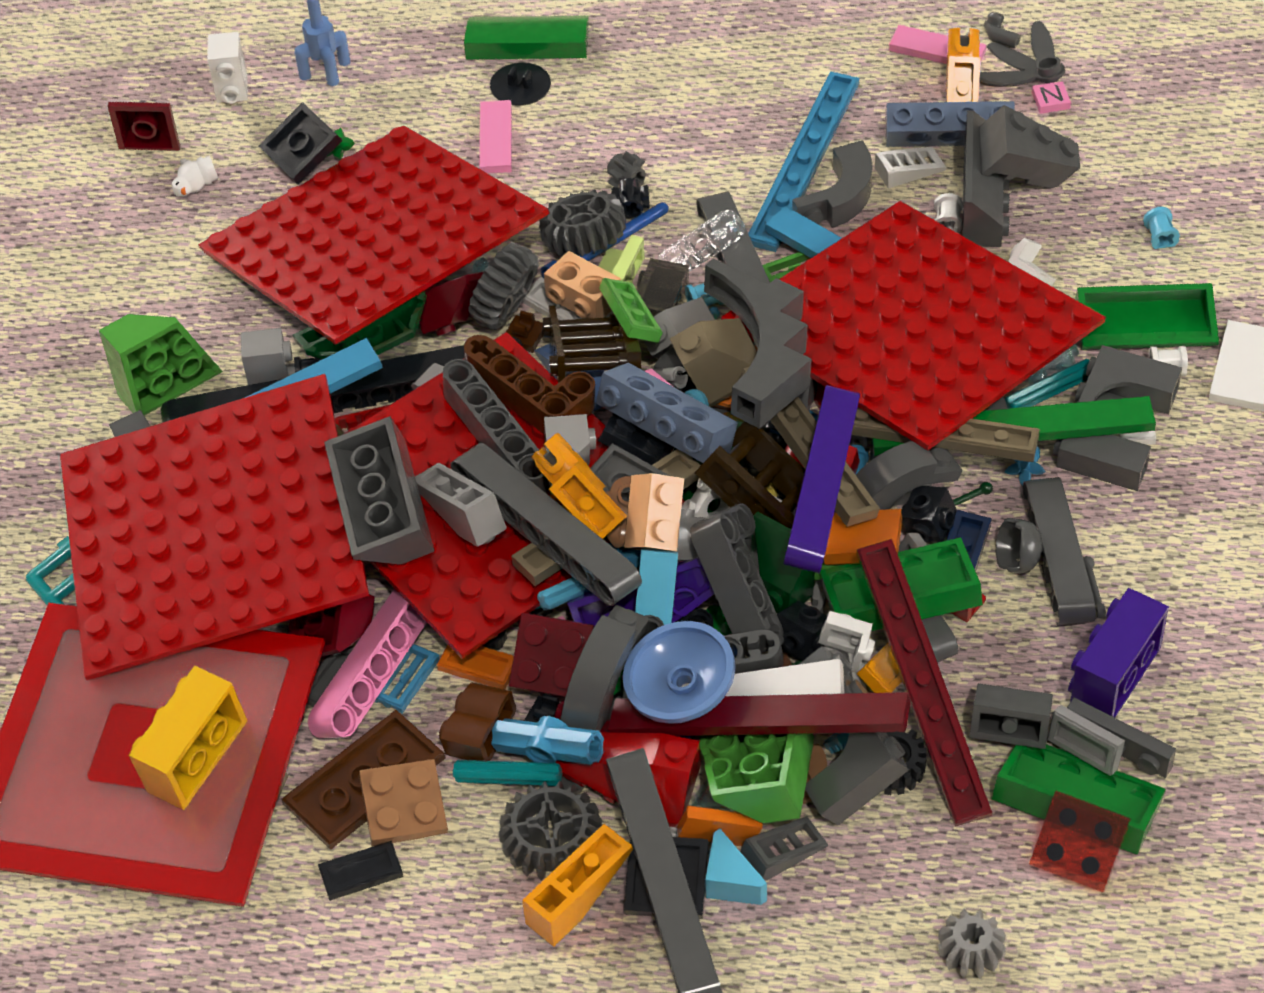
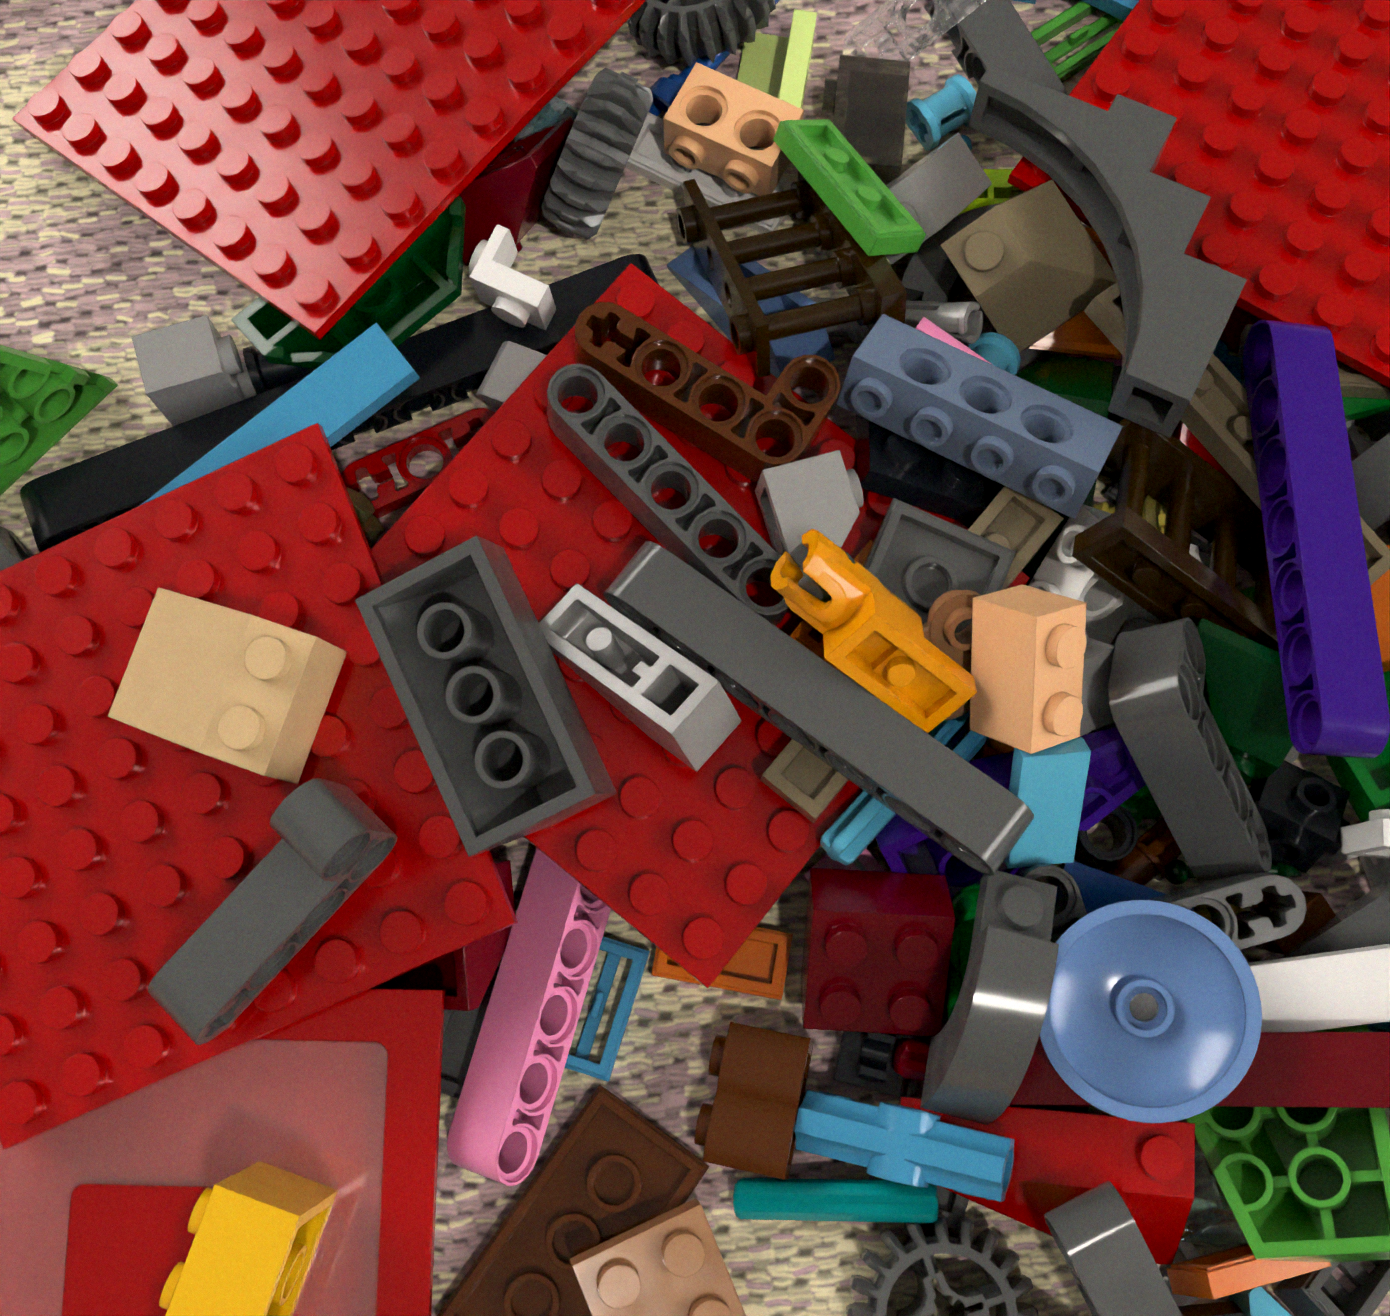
camera: 15 degrees left, 25 degrees up
reddish brown tile [506,310,544,353] -> none
none -> tan slope [108,587,347,784]
none -> dark grey beam [148,778,398,1045]
none -> white bracket [469,224,556,330]

